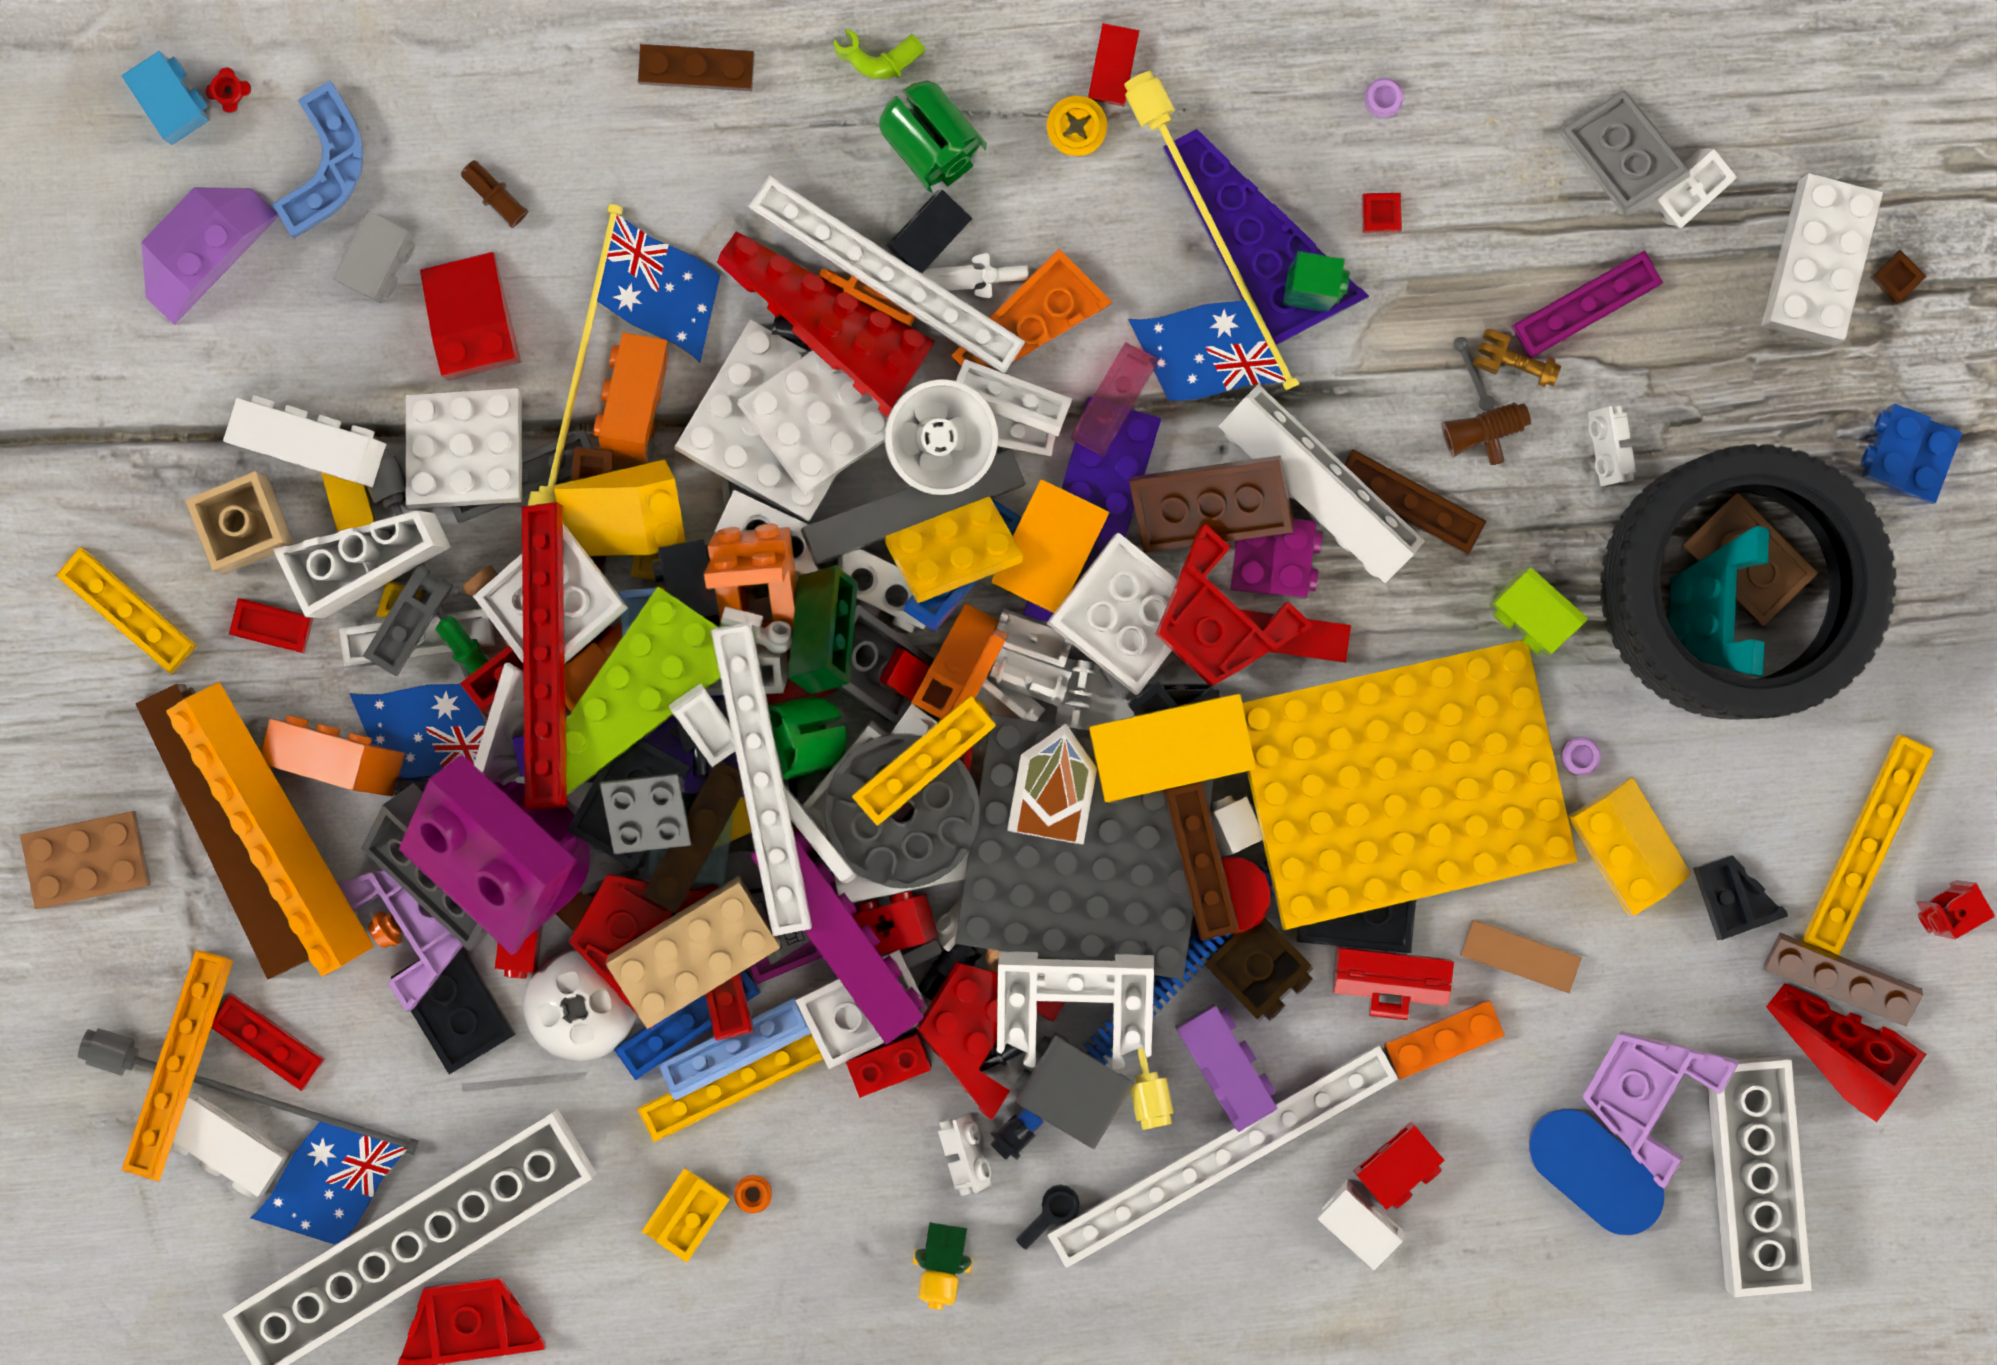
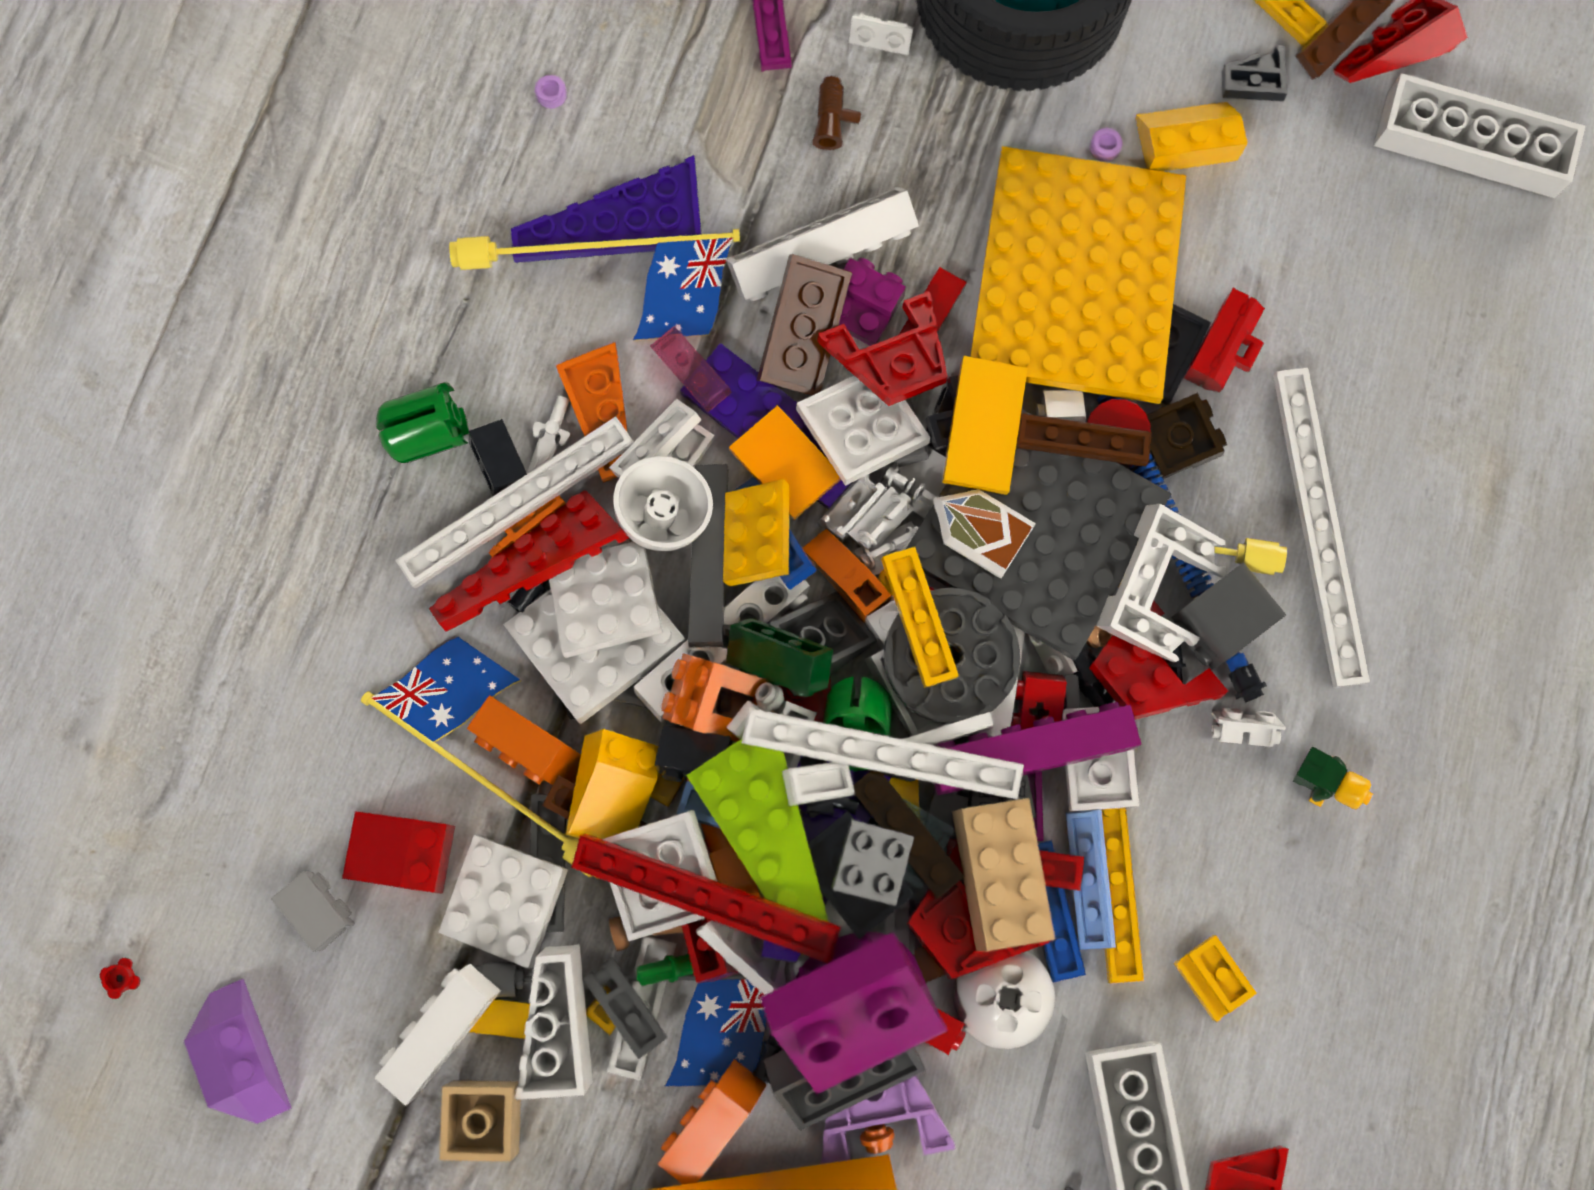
camera: 70 degrees left, 10 degrees down
dark azure brick [121,51,210,145] -> none
red tile [228,598,314,653] -> none
medium blue plate [272,81,364,239] -> none
black tile [390,946,516,1075] -> none
reddish brown axle [461,160,529,228] -> none
reddish brown plate [638,44,755,91] -> none
orange plate [734,1175,772,1214] -> none
lime piece [833,29,925,79] -> none
red hinge [846,1031,932,1098] -> none
red tile [879,648,930,700] -> none
orange tile [951,629,1009,711] -> none
black plate [1016,1184,1080,1250] -> none
yellow gear [1047,96,1107,157] -> none
red tile [1088,23,1140,107] -> none
medium lavender wedge [1175,1003,1278,1132] -> none
green brick [1283,252,1350,312] -> none
white hinge [1317,1179,1404,1271] -> none
reddish brown tile [1344,449,1487,555] -> none
red brick [1353,1122,1445,1211] -> none
red tile [1362,192,1402,233] -> none
orange plate [1383,1000,1505,1080] -> none
dark grey hinge [1453,337,1495,411] -> none
medium nougat tile [1460,919,1582,993] -> none
pearl gold hinge [1473,329,1562,388] -> none
lime slope [1489,567,1588,655] -> none
blue tile [1529,1109,1664,1236] -> none
lavender wing [1582,1031,1740,1189] -> none

